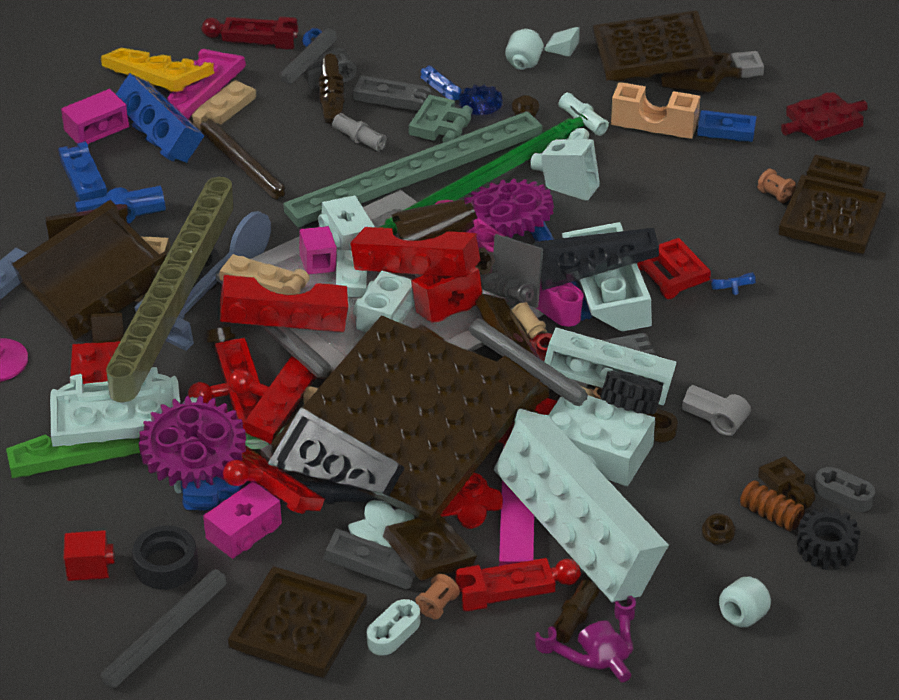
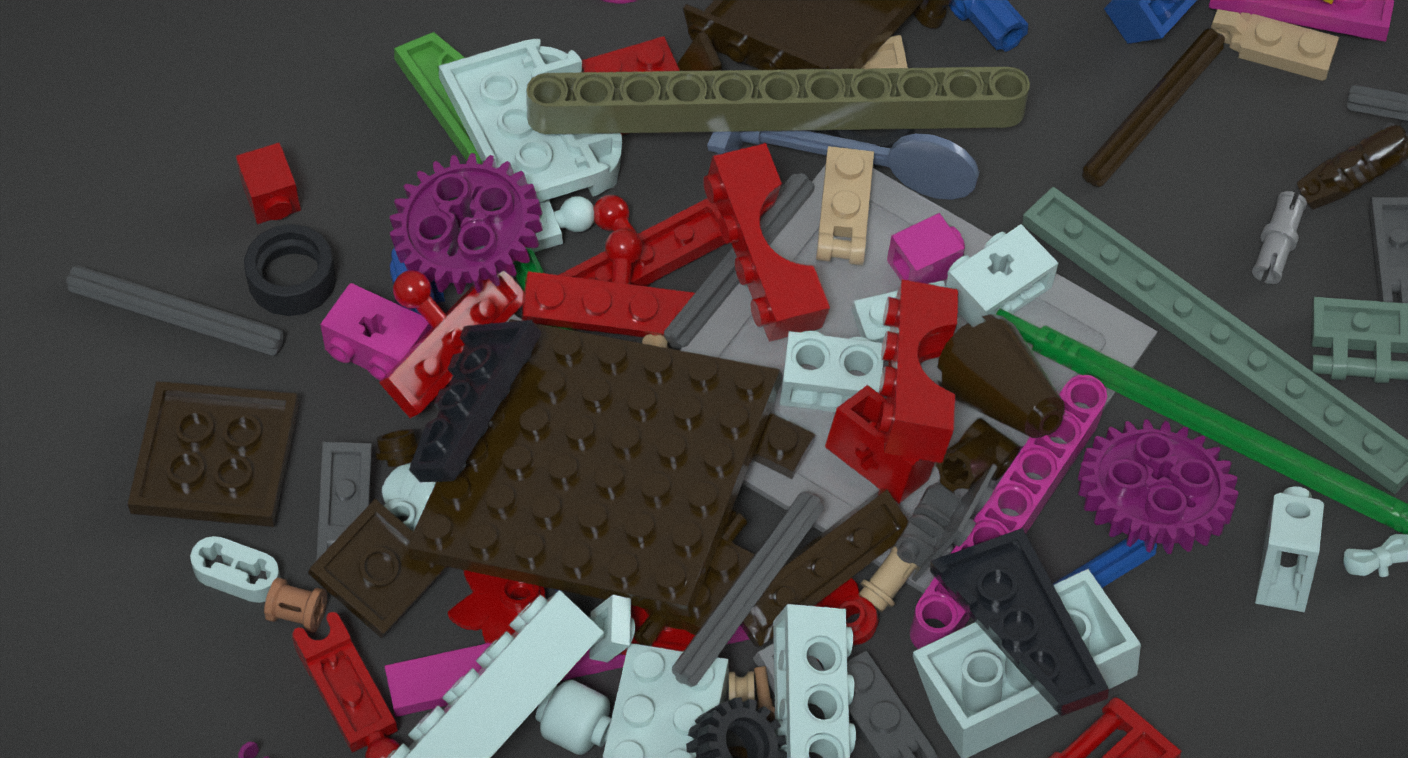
camera: 75 degrees right, 15 degrees up
none -> dark brown plate [374,429,420,467]

